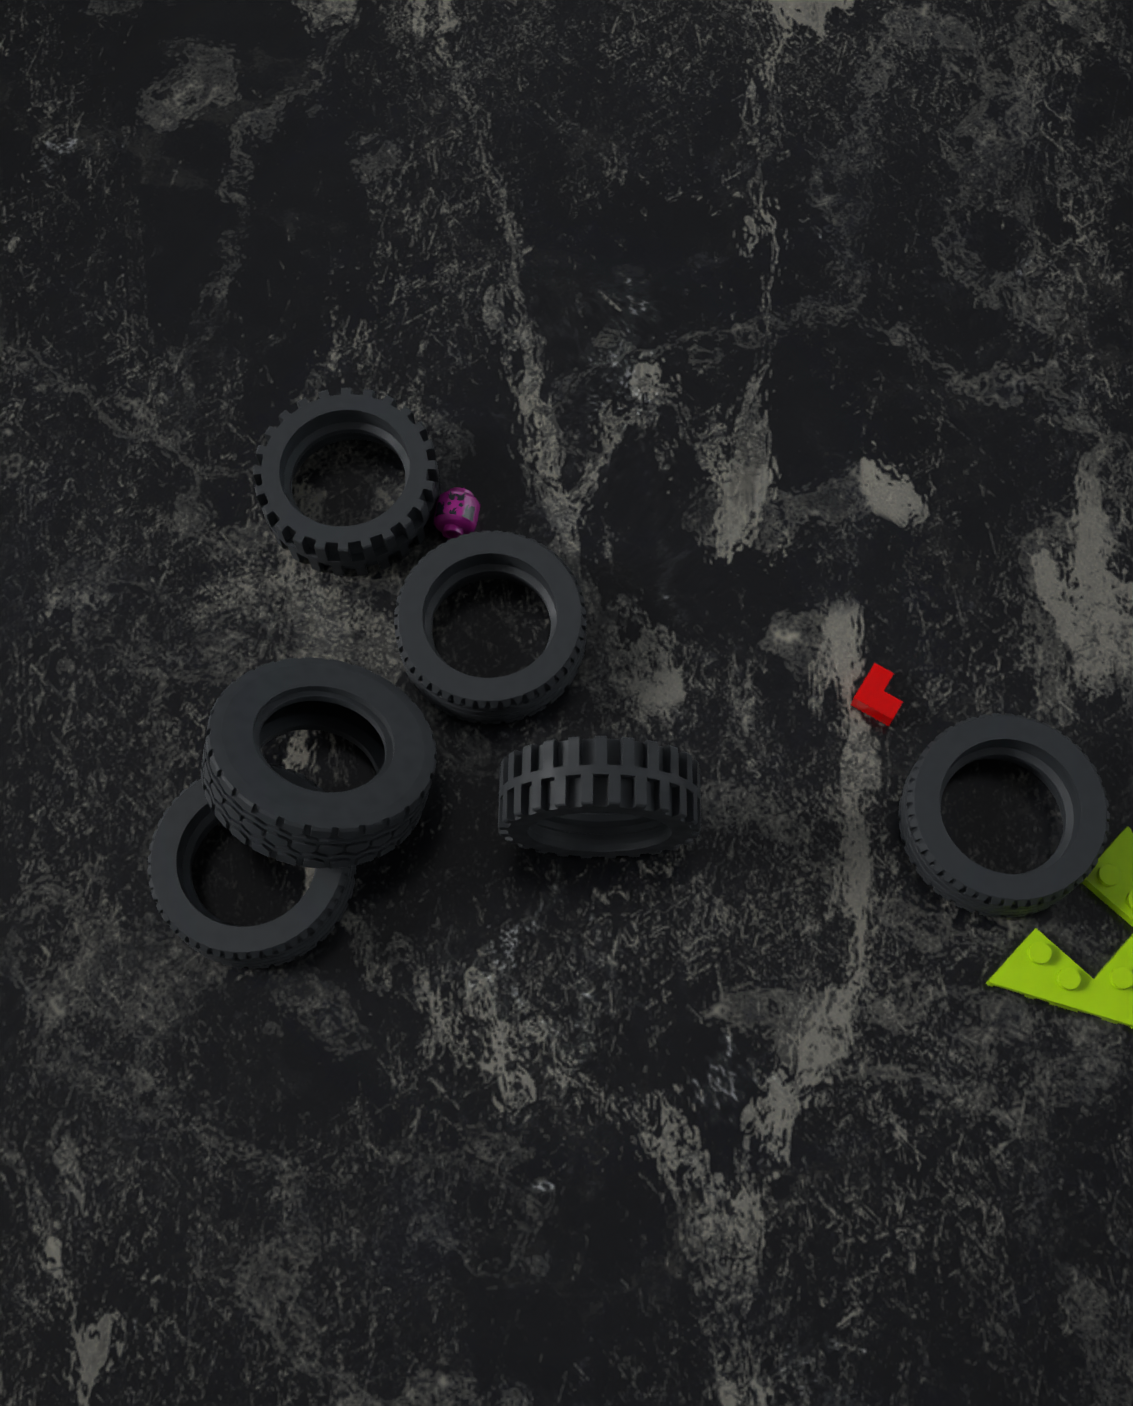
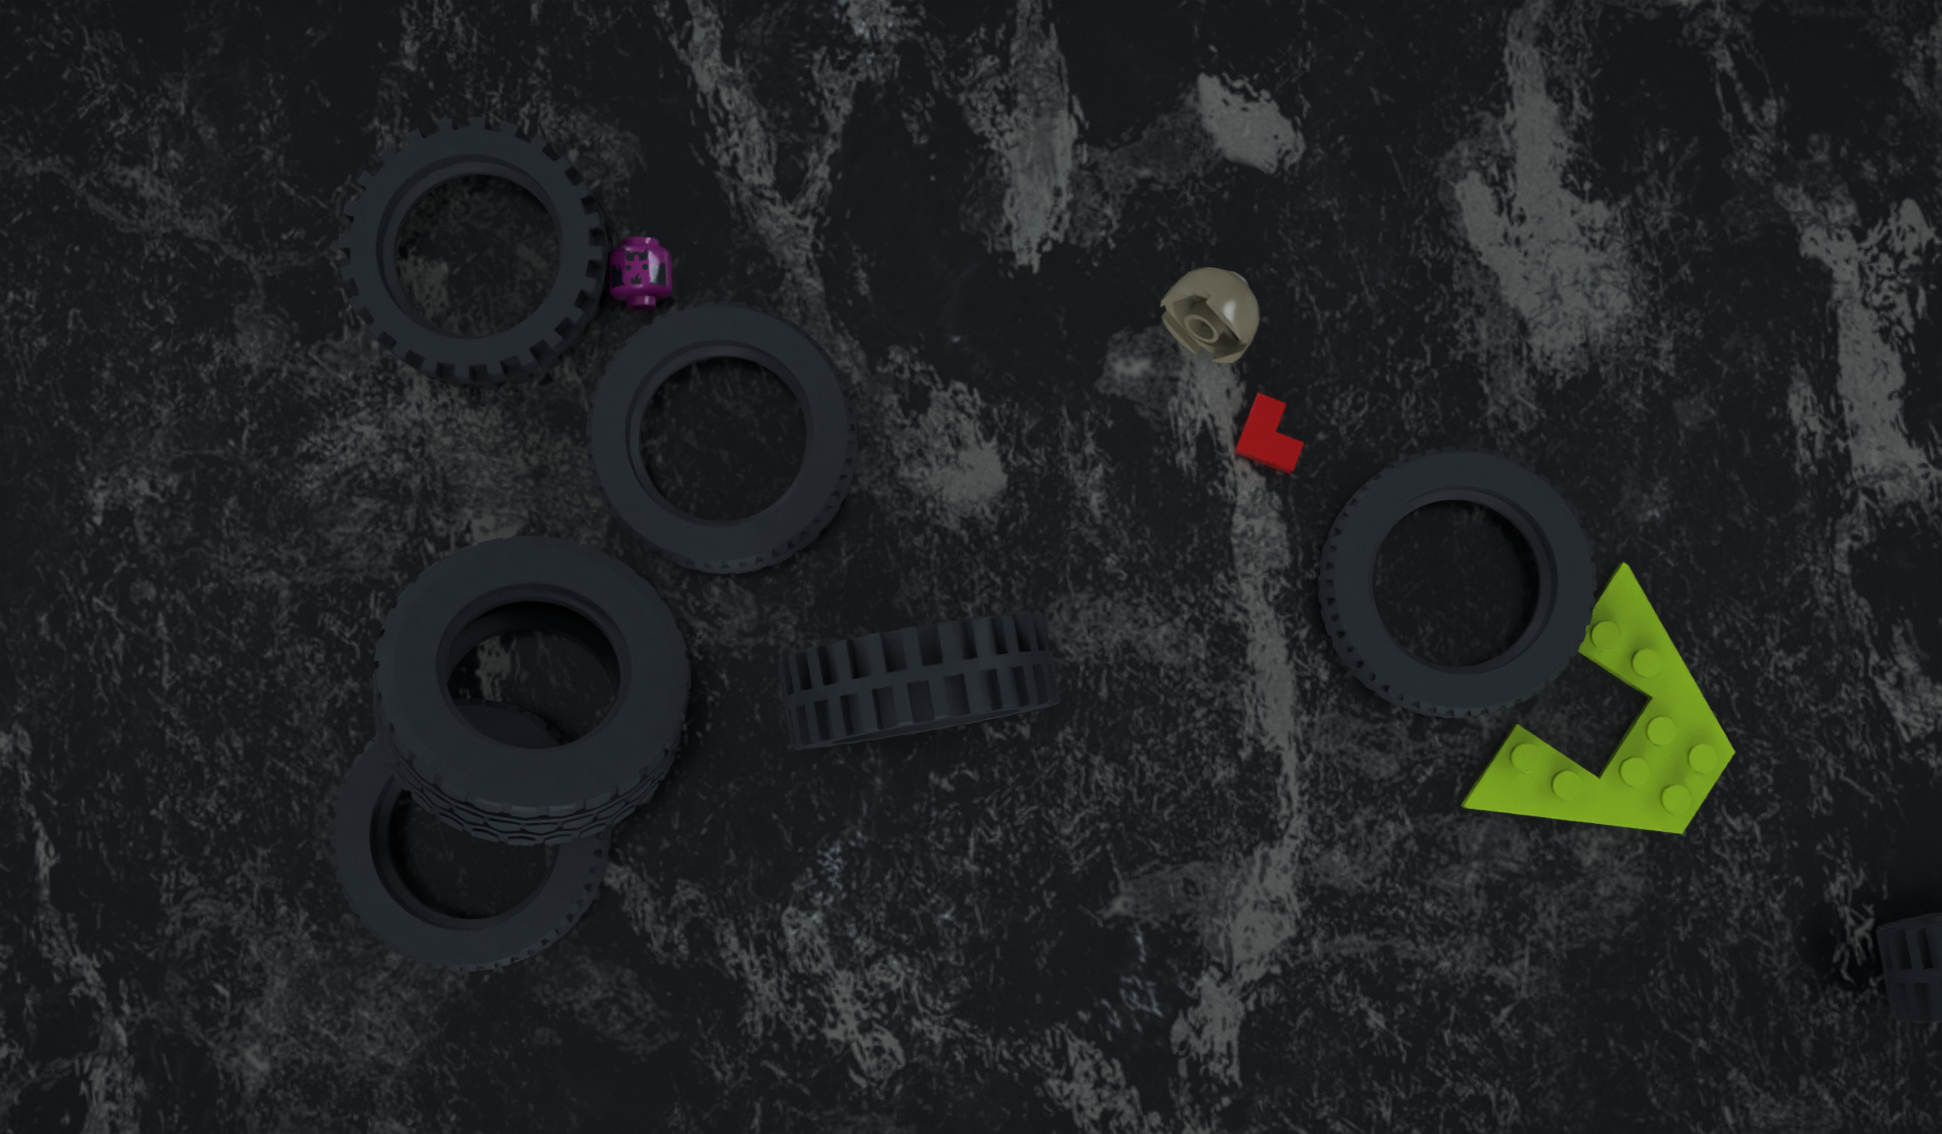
camera: 10 degrees left, 15 degrees up
none -> dark tan cylinder [1160,267,1260,363]

